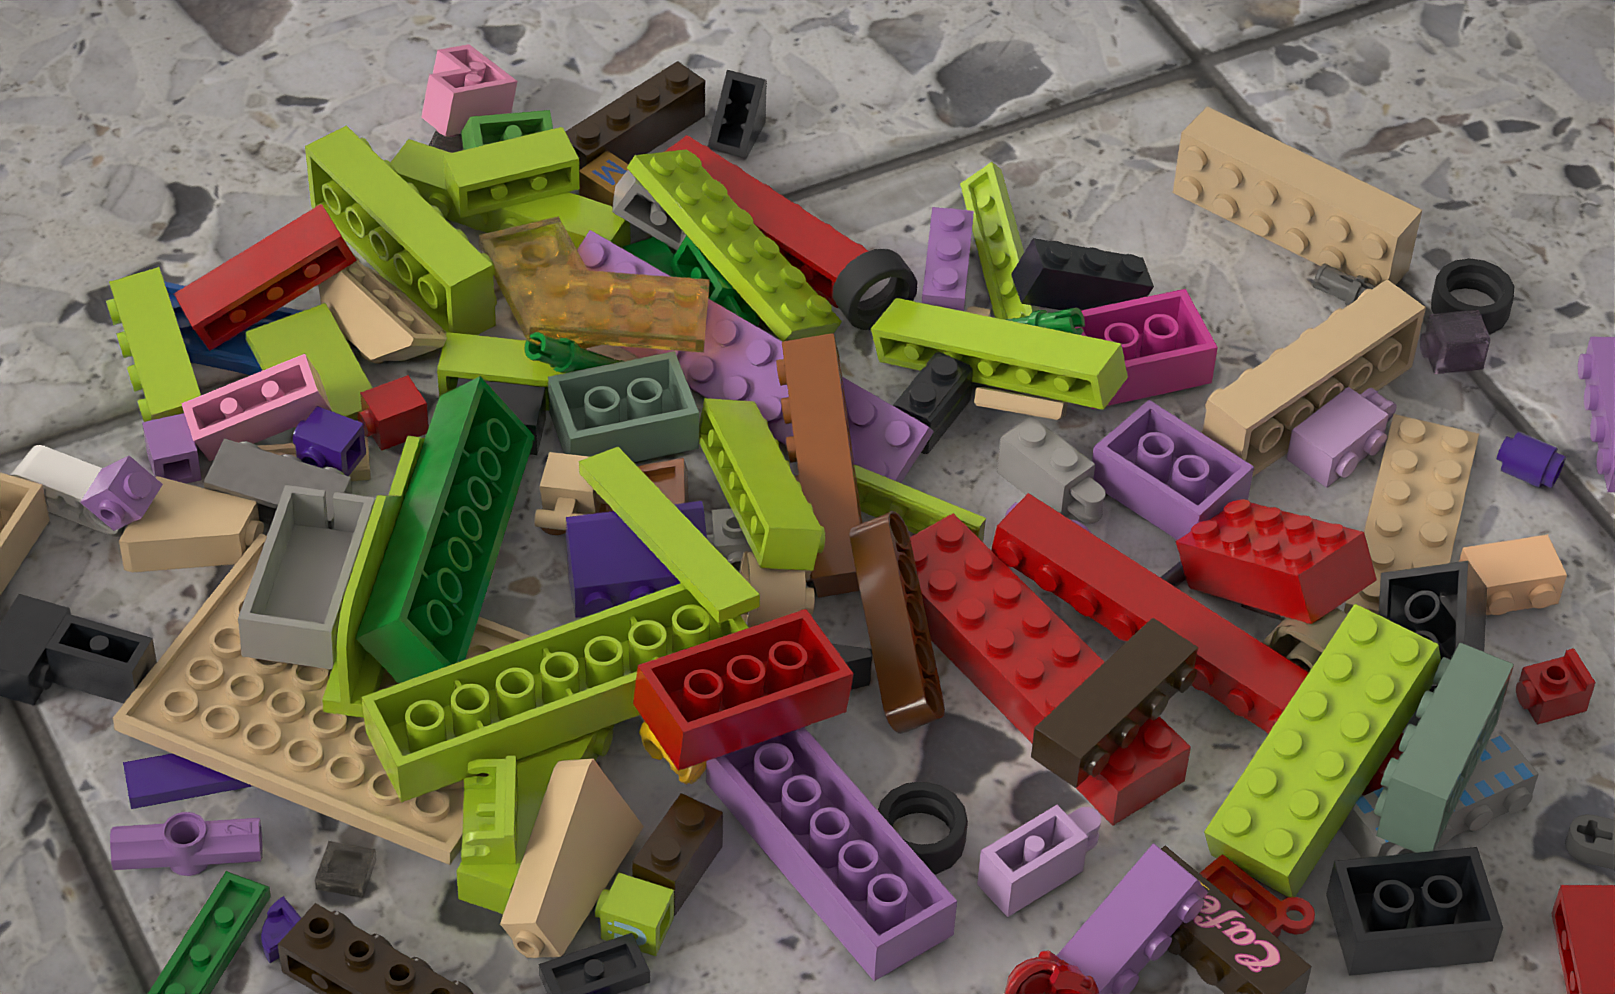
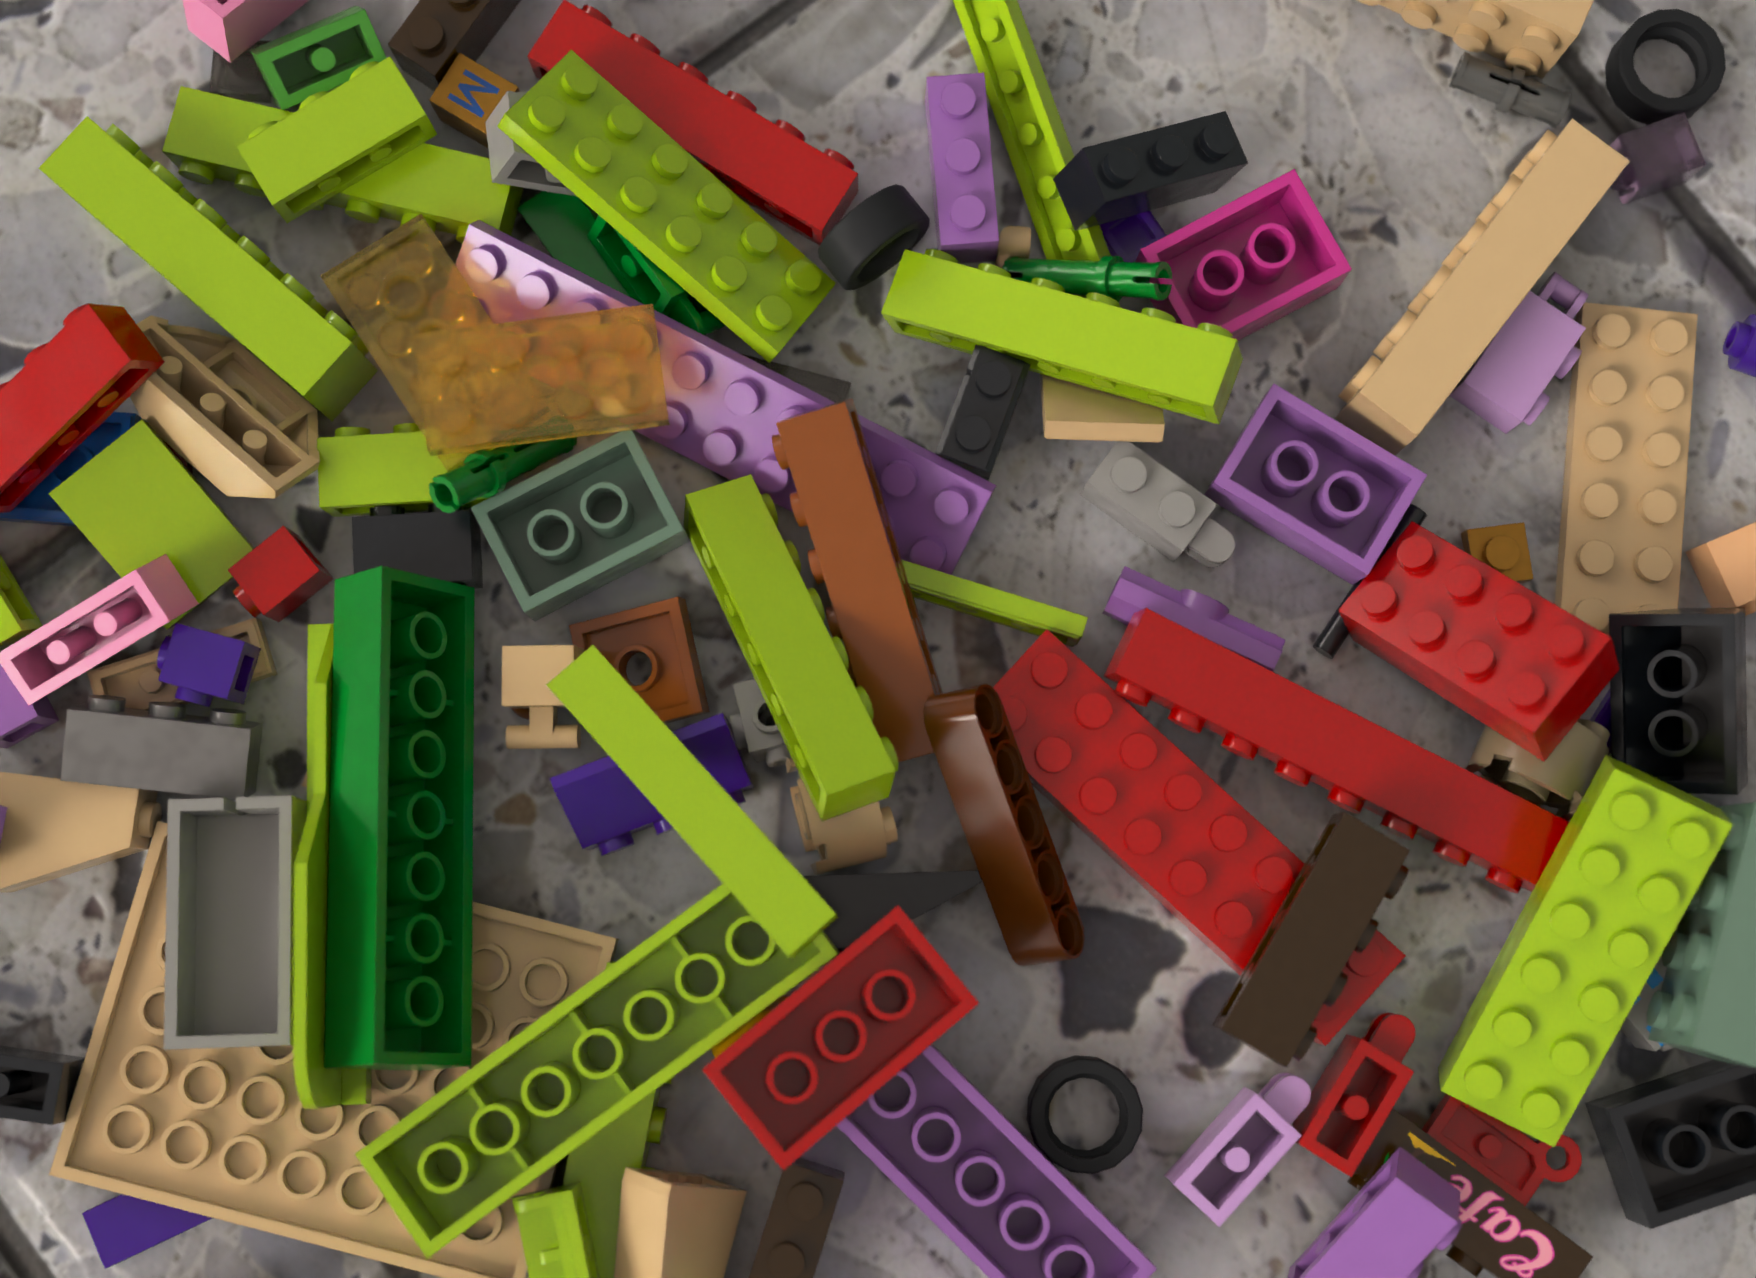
camera: 10 degrees left, 35 degrees up
none -> red brick [1291,1012,1416,1177]

